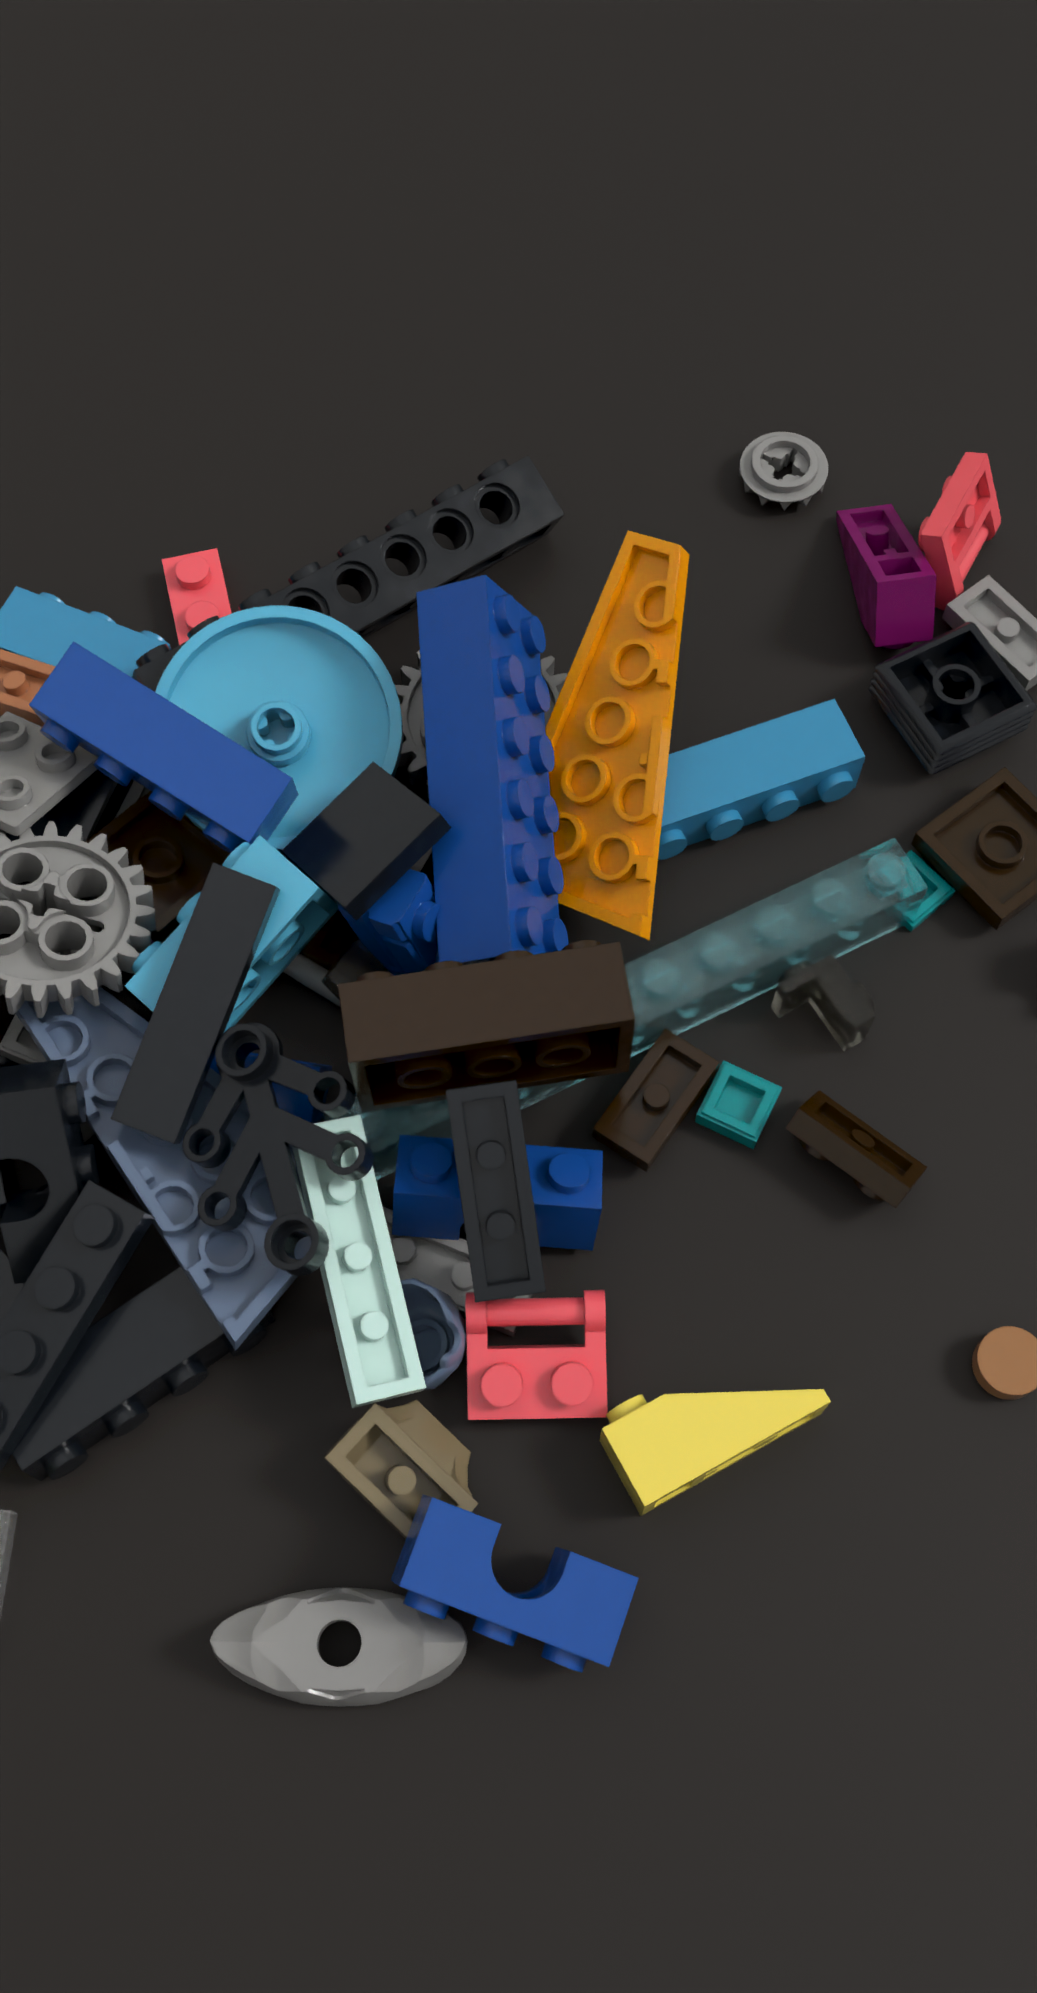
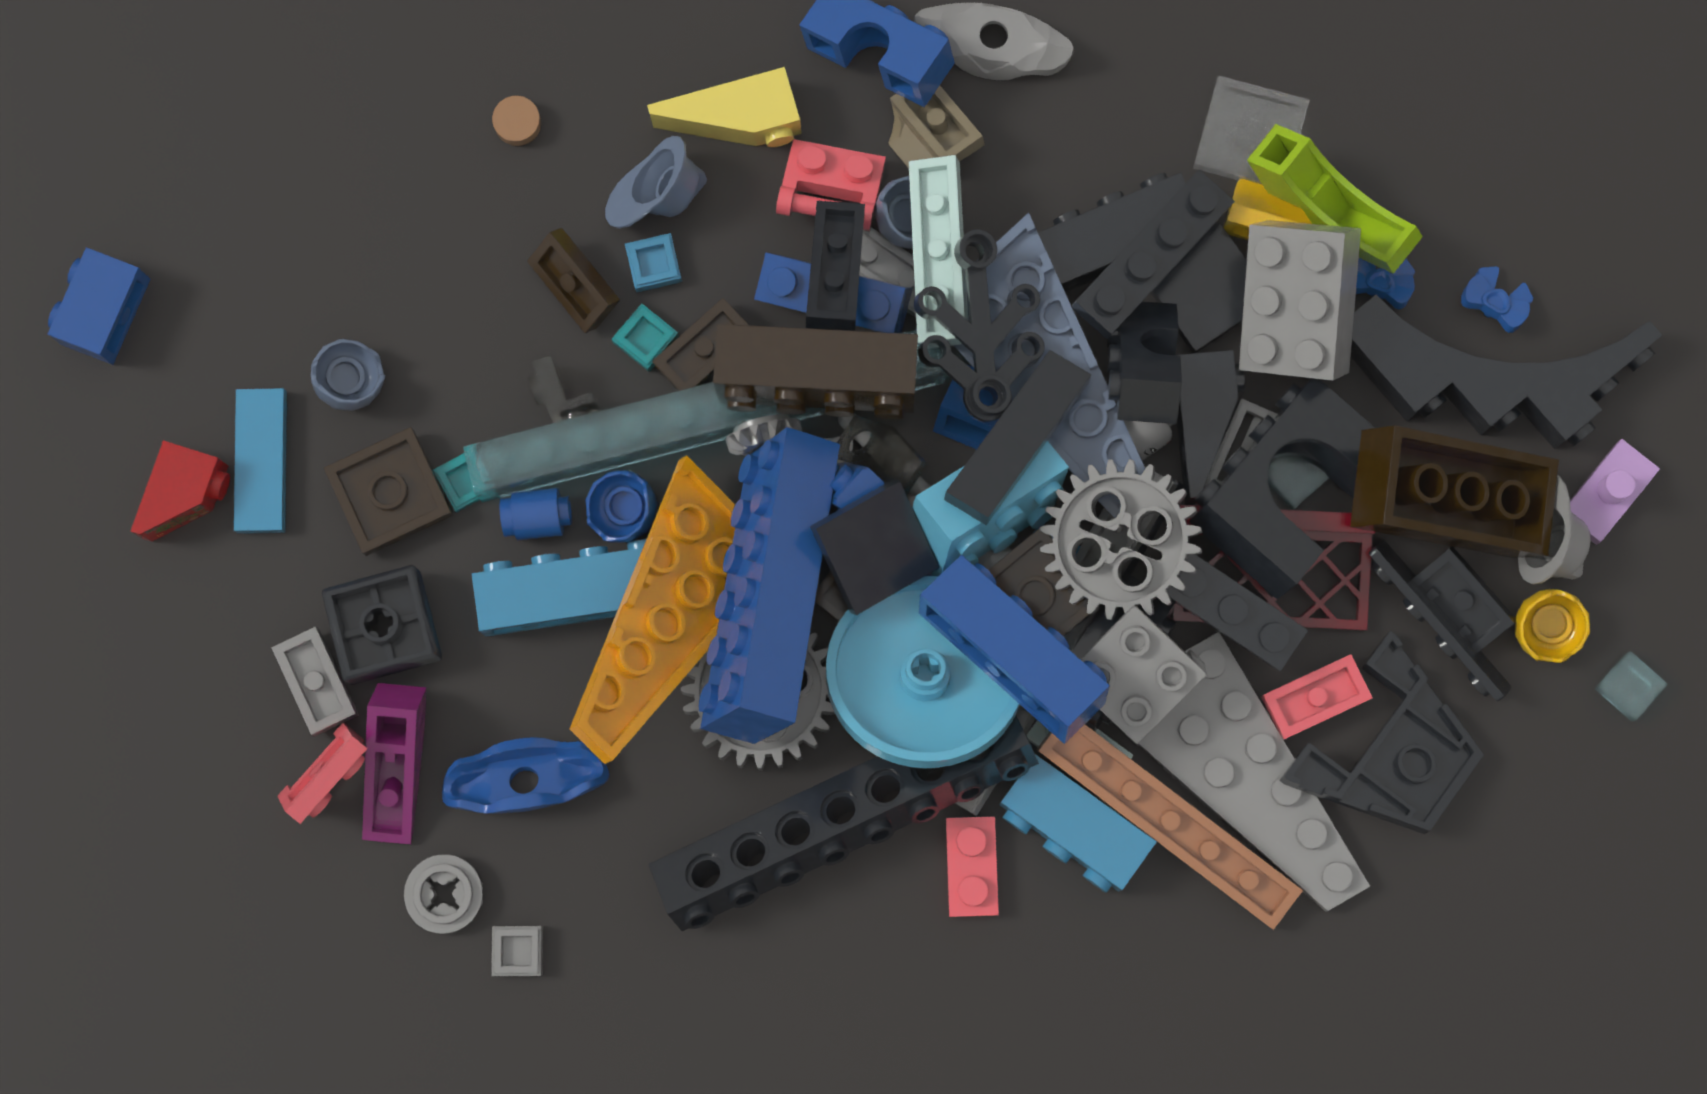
camera: 165 degrees left, 15 degrees up
none -> blue piece [442,737,609,814]
none -> light grey tile [492,926,543,976]
none -> blue brick [500,488,572,541]
none -> blue hair [585,470,658,543]
none -> sand blue piece [605,136,707,229]
none -> dark azure tile [625,233,682,293]

